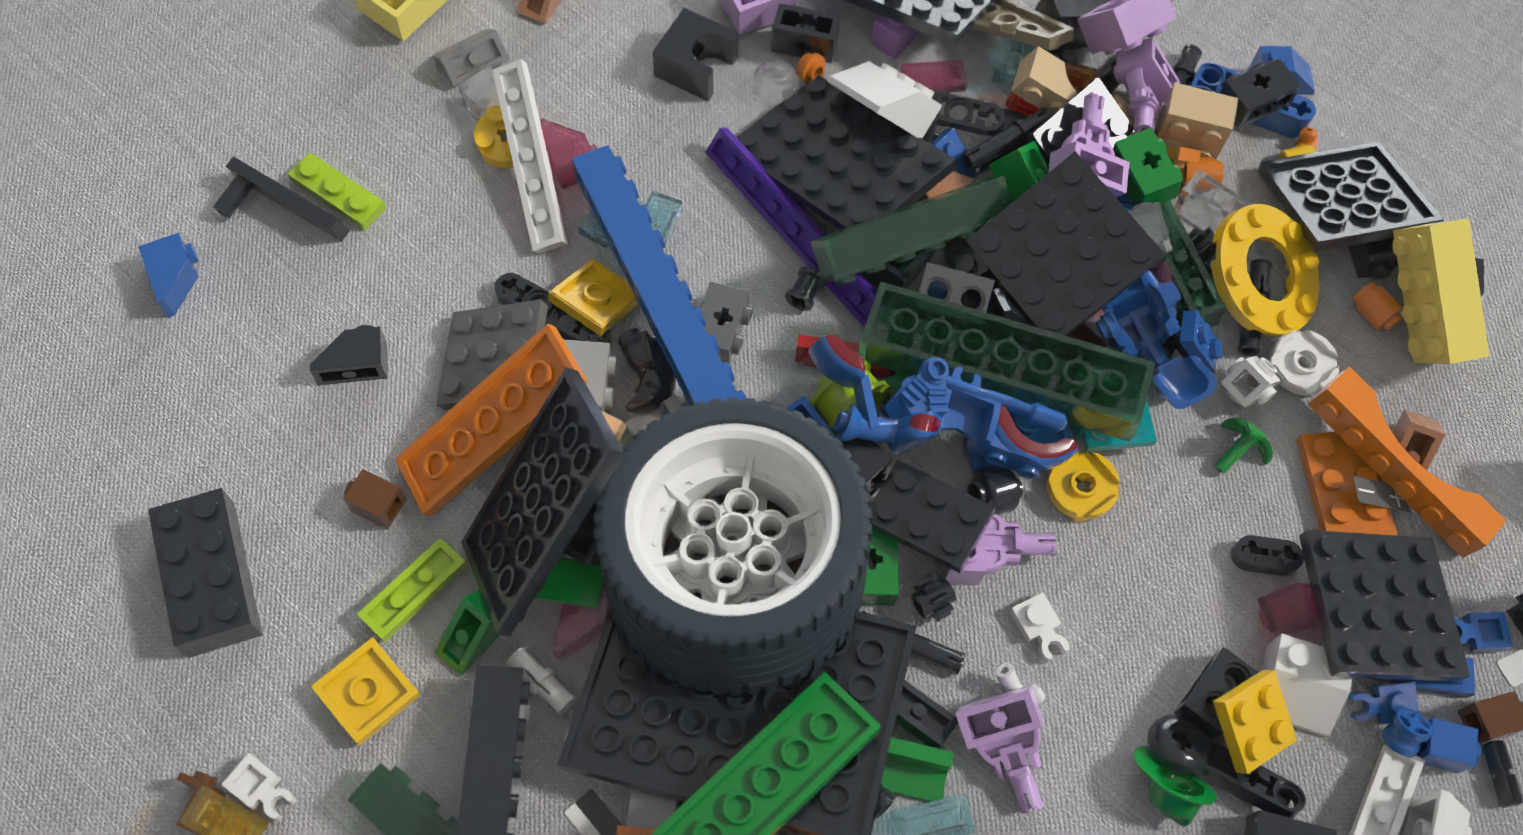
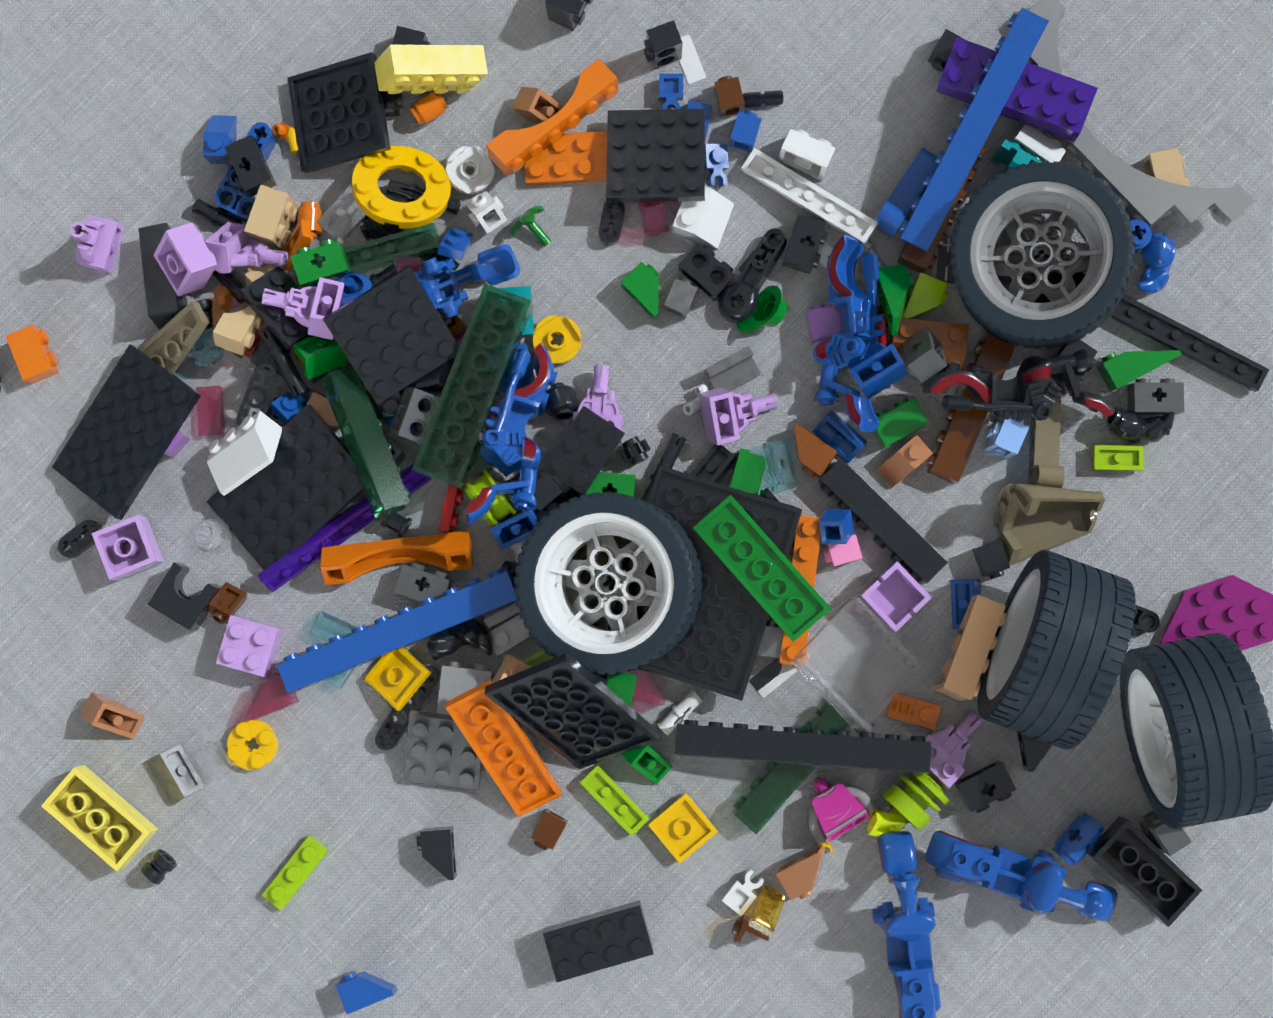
camera: 80 degrees left, 20 degrees up
black piece [212,156,349,242] -> none
white plate [492,59,568,254] -> none
black brick [771,3,841,64] -> none
orange plate [797,53,825,83] -> none
white plate [1009,592,1069,663] -> none
clear brick [1128,202,1173,253] -> none
yellow plate [1213,670,1297,774] -> none
dark grey sticker [1353,476,1410,512] -> none
blue wheel [1382,708,1433,757] -> none
none -> black wheel [141,849,177,885]
none -> reddish brown bracket [209,582,247,624]
none -> lavender brick [216,615,284,677]
none -> orange arch [320,530,473,586]
none -> green slope [621,261,659,320]
none -> flat silver brick [664,278,698,319]
none -> flat silver panel [705,346,761,391]

